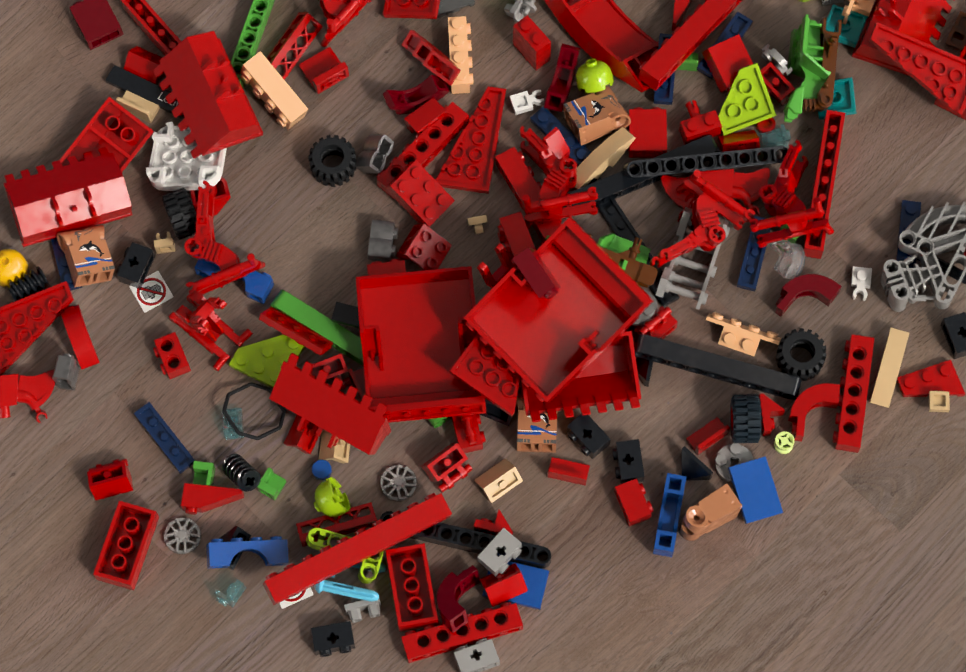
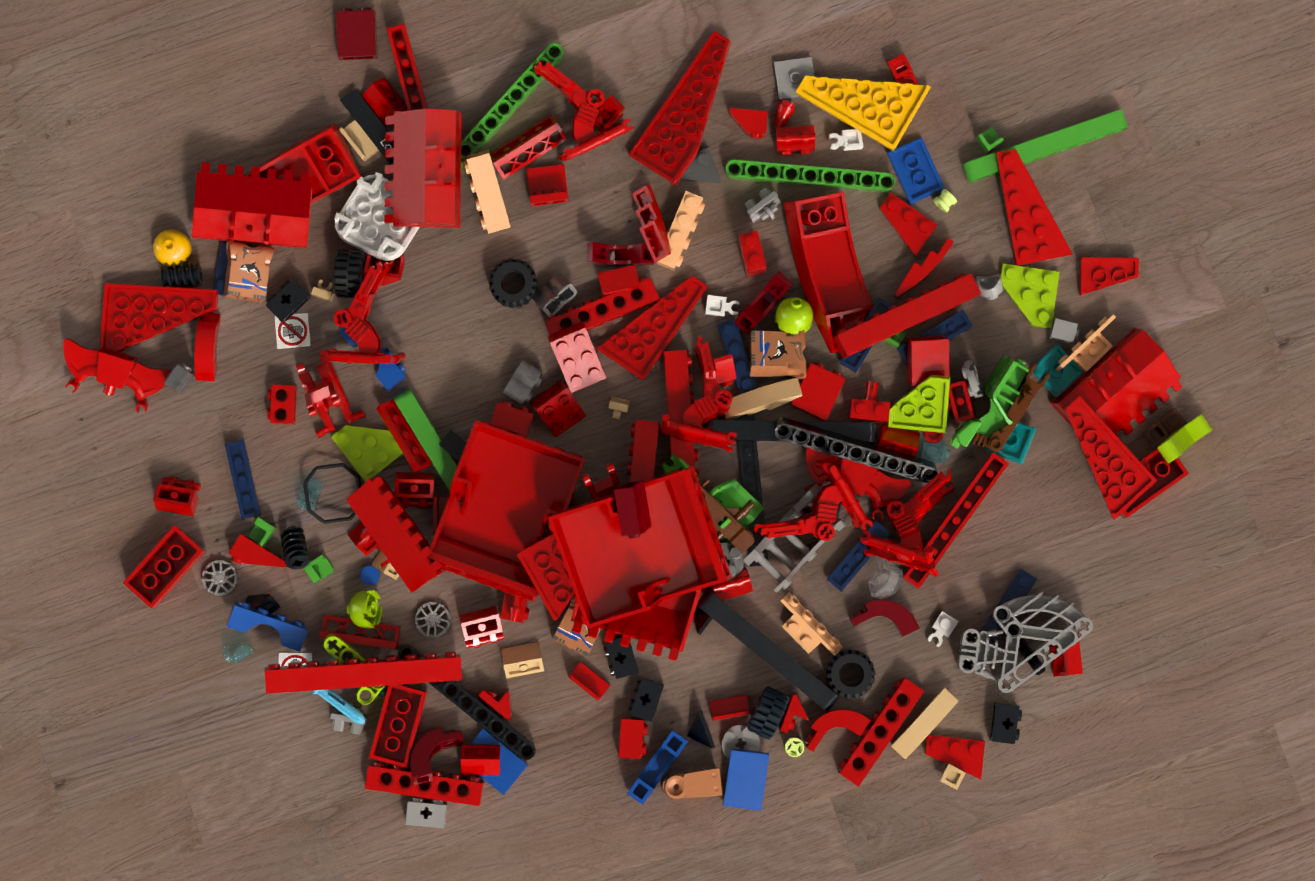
camera: 25 degrees right, 15 degrees up
black brick [311,621,355,657] -> none
light grey brick [477,528,522,576] -> none

